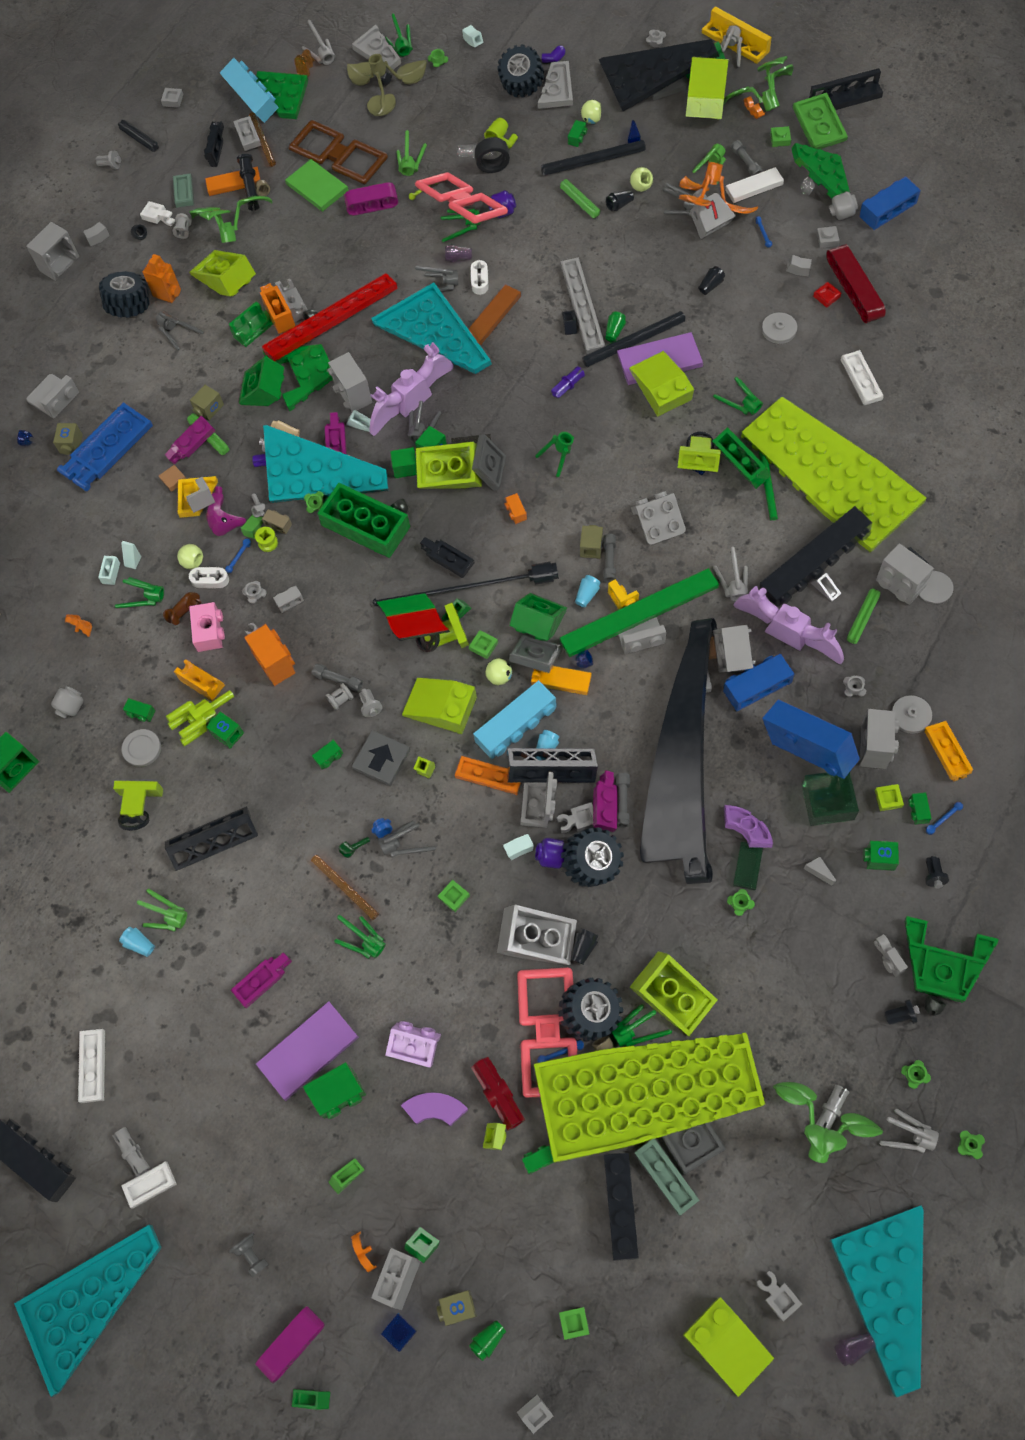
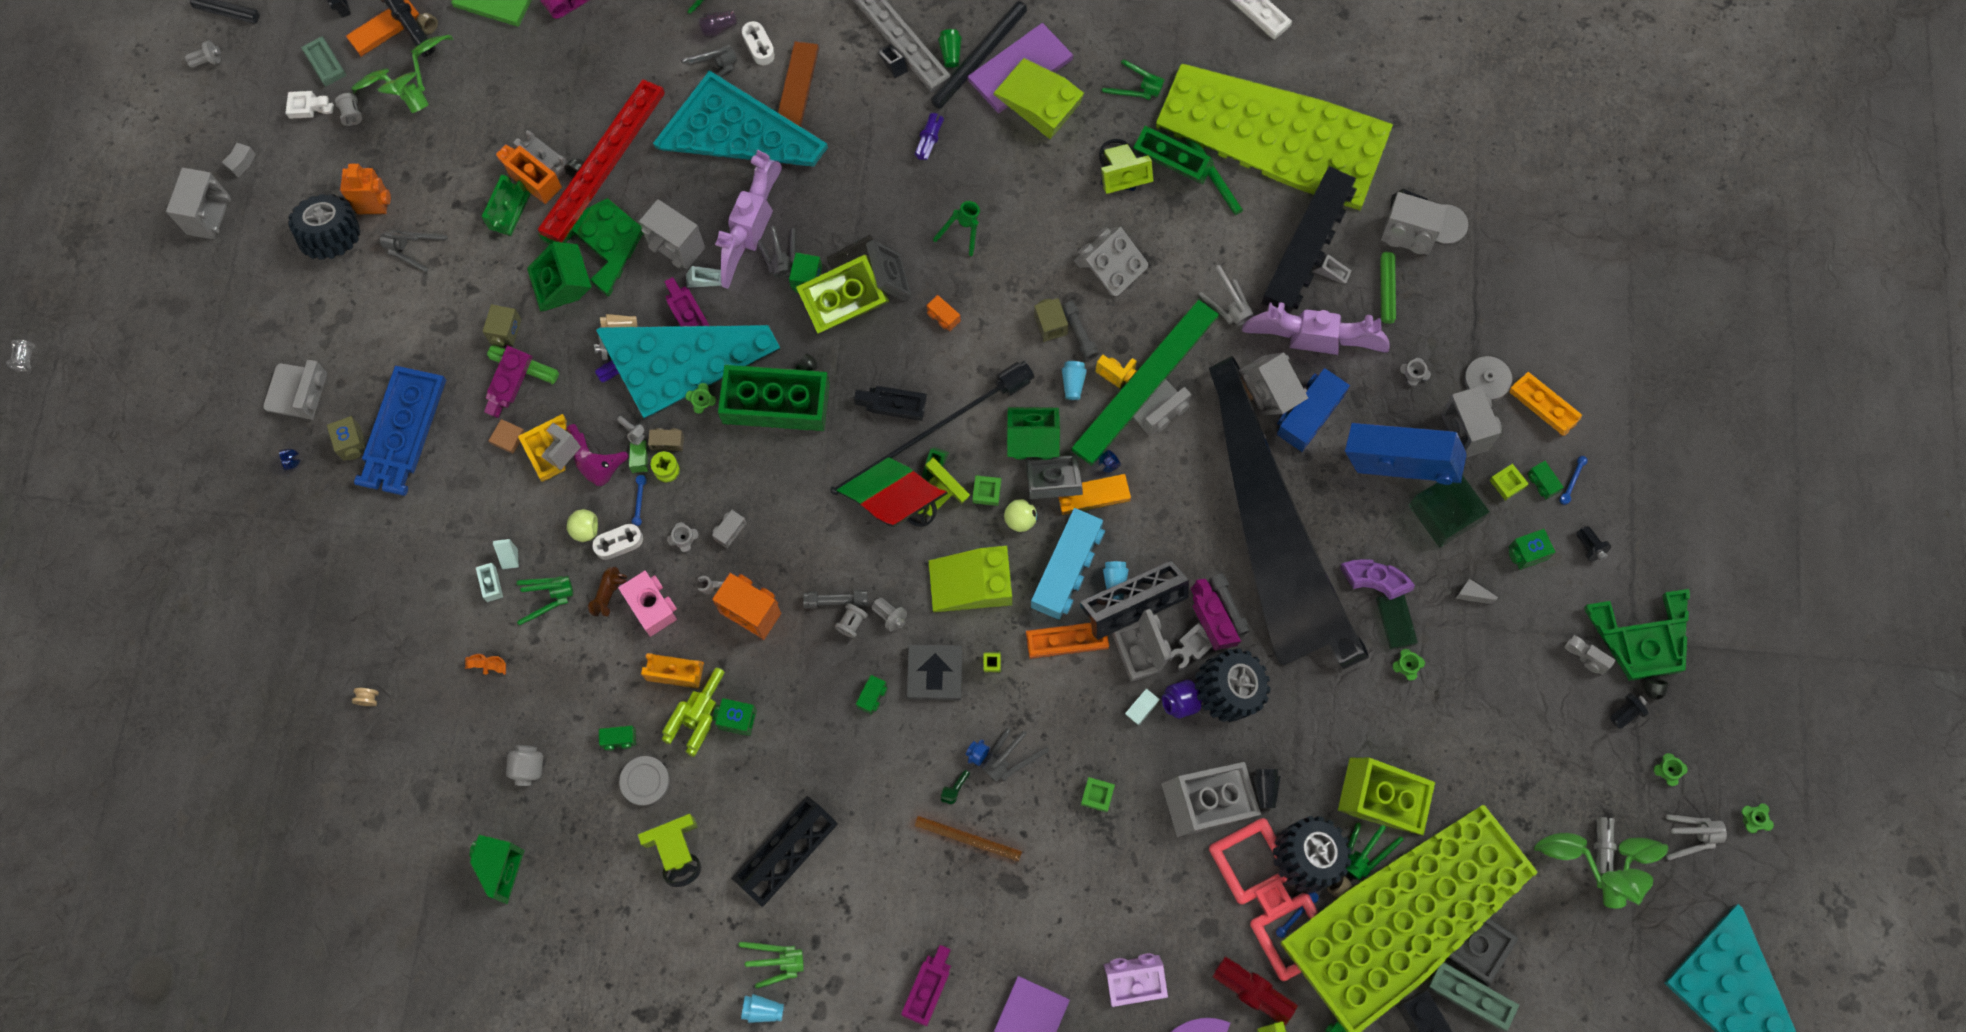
camera: 30 degrees left, 5 degrees up
black hinge [131,224,147,240] -> none
lime slope [189,250,256,297] -> none
green plant [334,915,386,959] -> none
green brick [390,447,417,478] -> none

